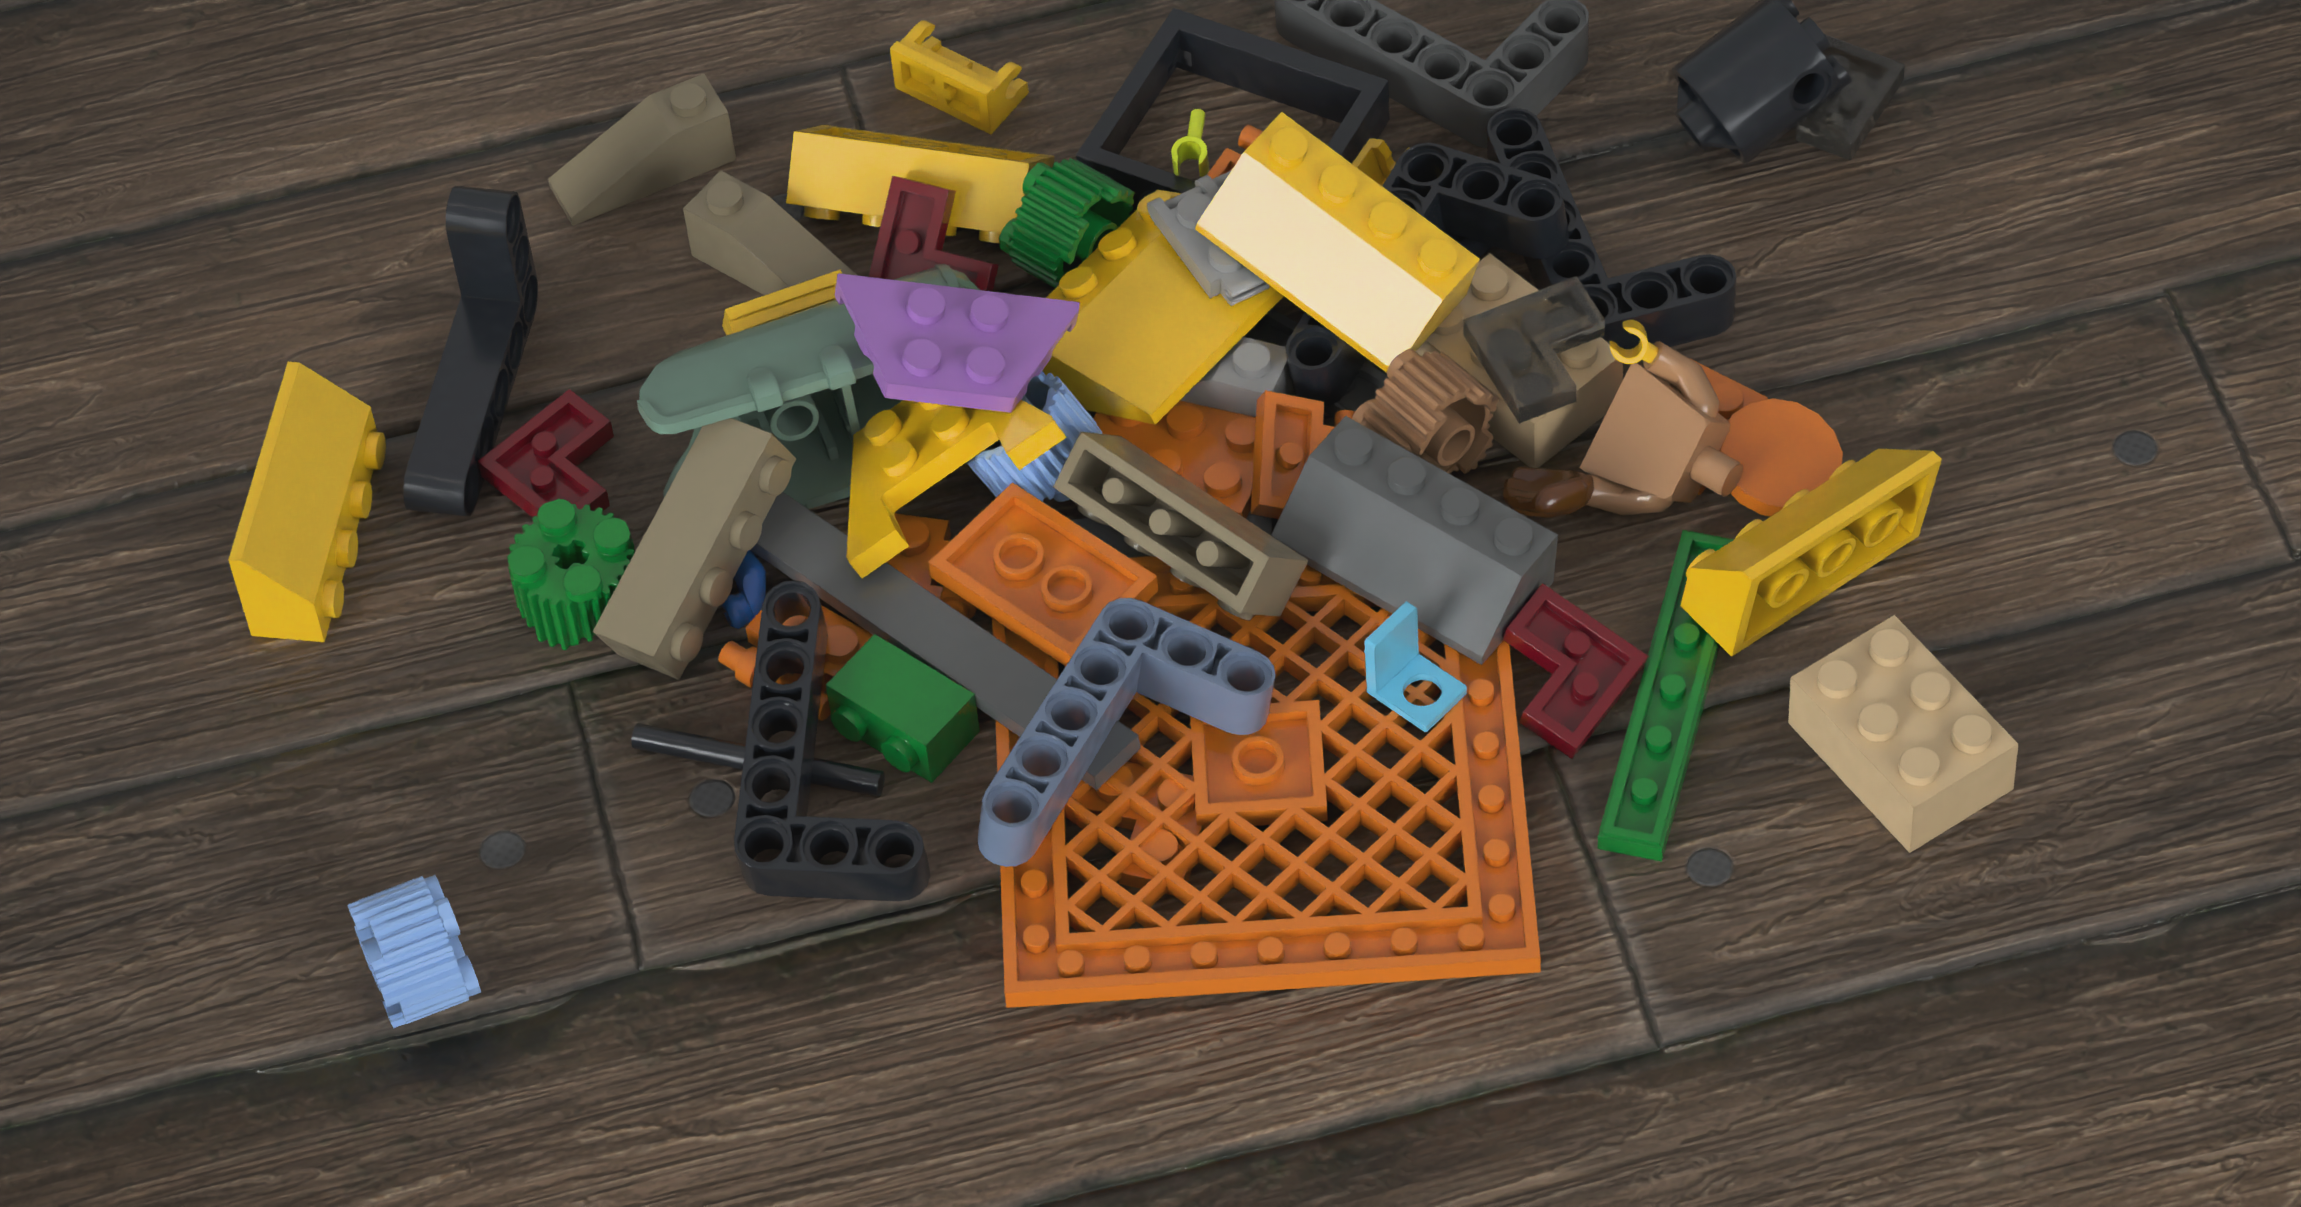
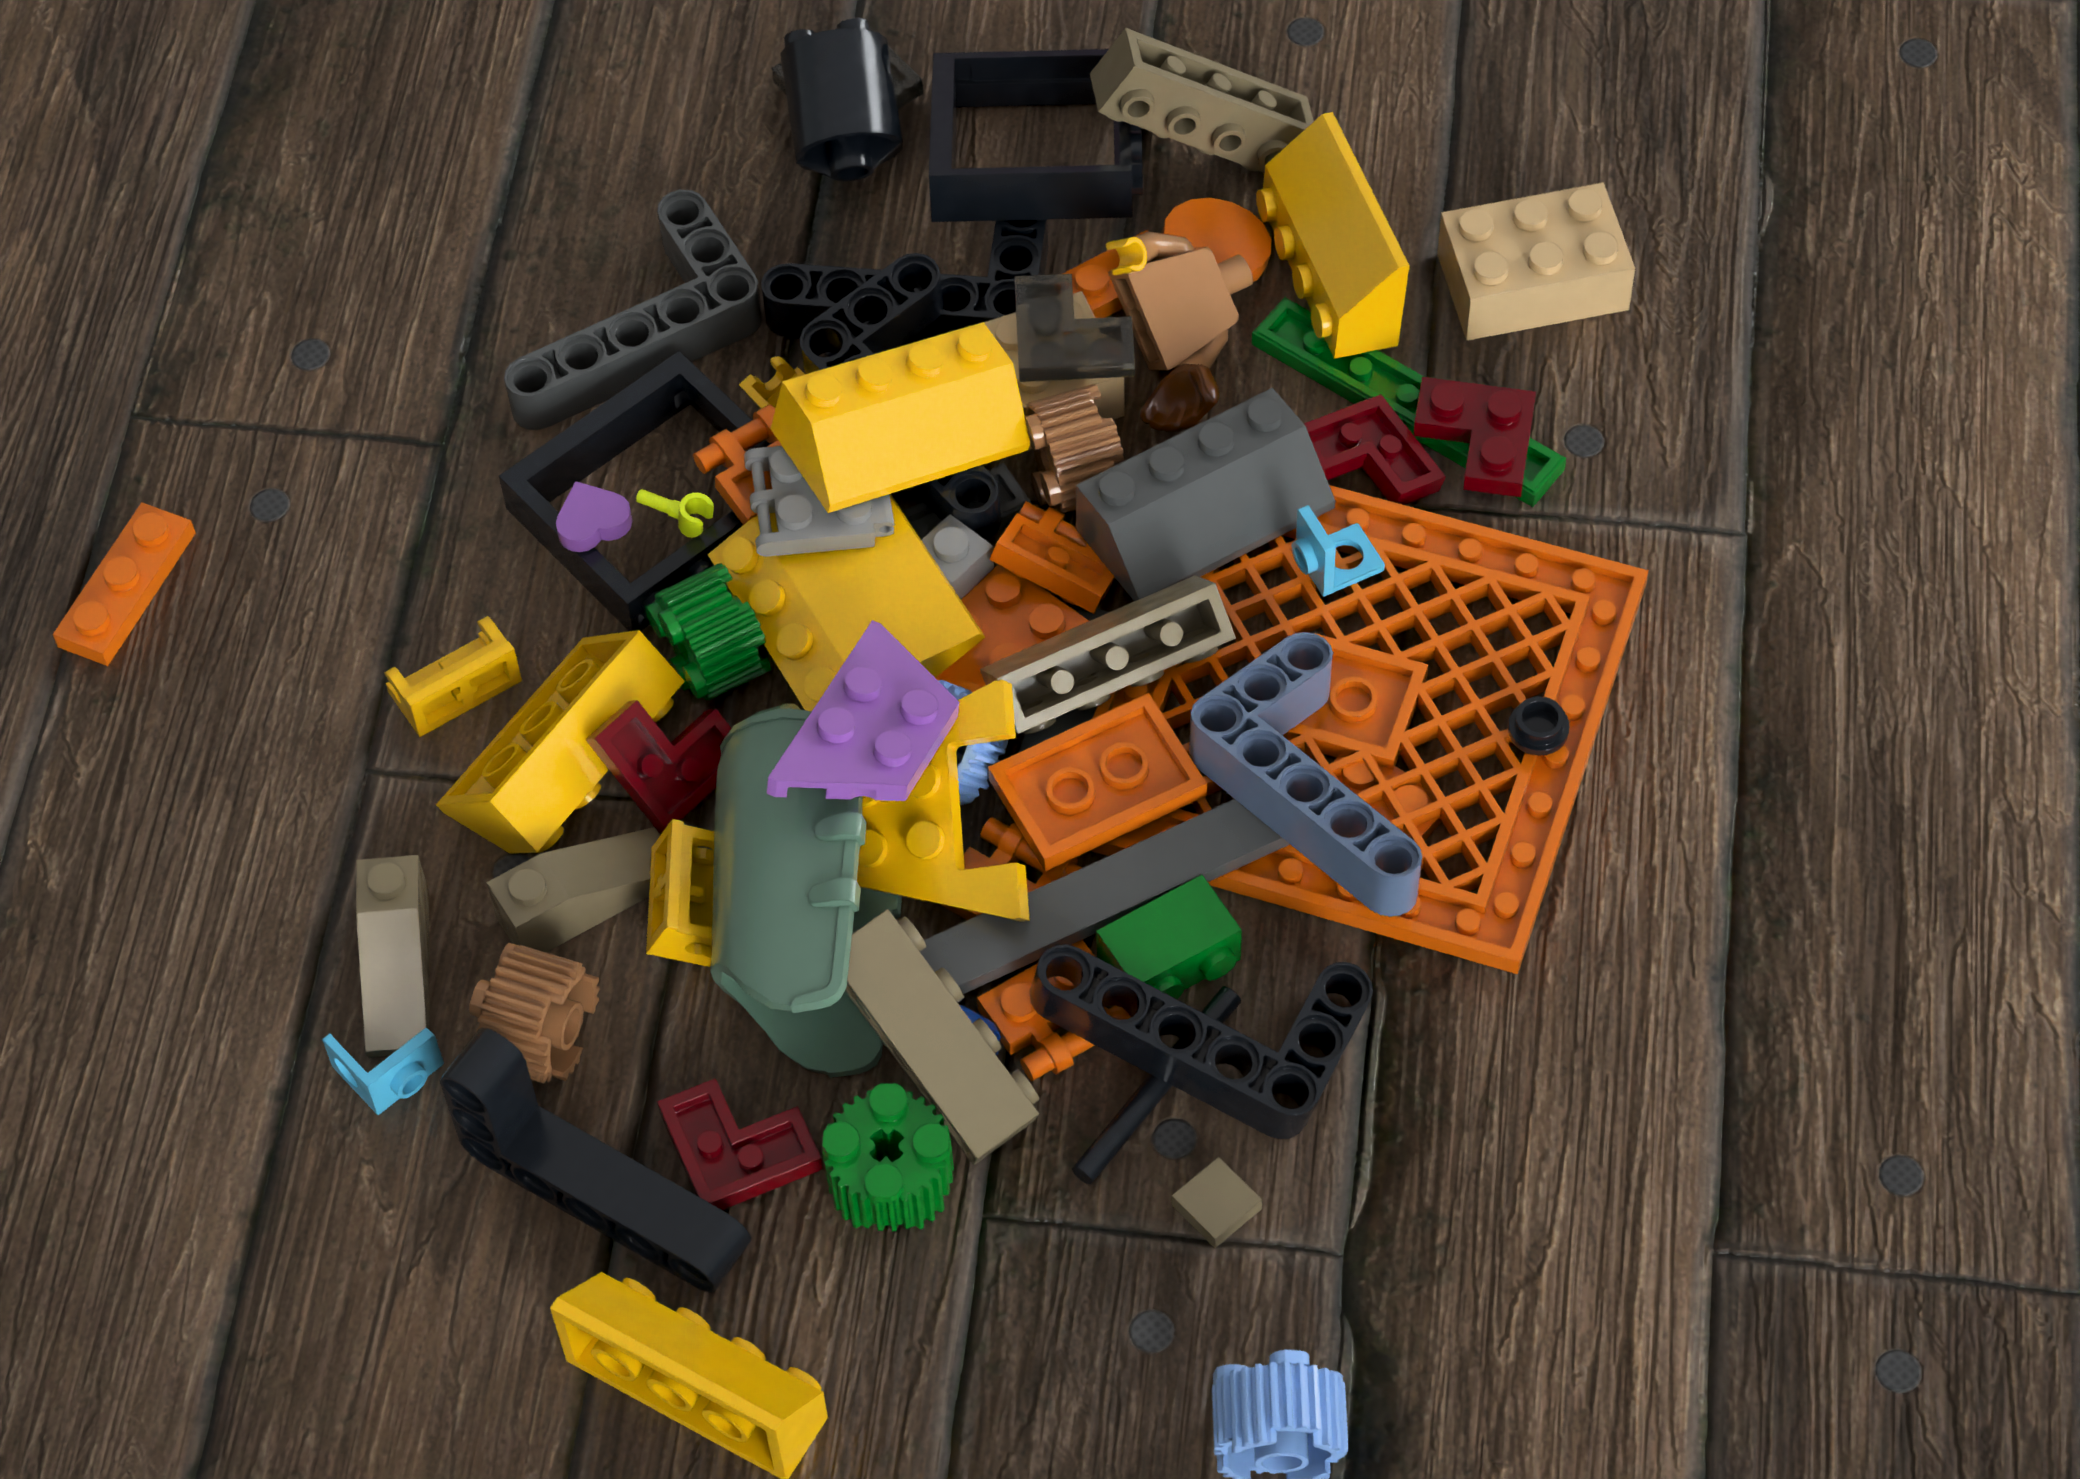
camera: 70 degrees left, 5 degrees up
none -> medium azure bracket [322,1028,444,1115]
none -> medium nougat brick [469,943,600,1083]
none -> medium lavender tile [556,481,633,552]
none -> black window [929,49,1143,222]
none -> dark tan brick [1090,28,1314,173]
none -> dark tan tile [1172,1157,1262,1248]
none -> dark red plate [1413,377,1536,497]
none -> black plate [1508,696,1570,756]

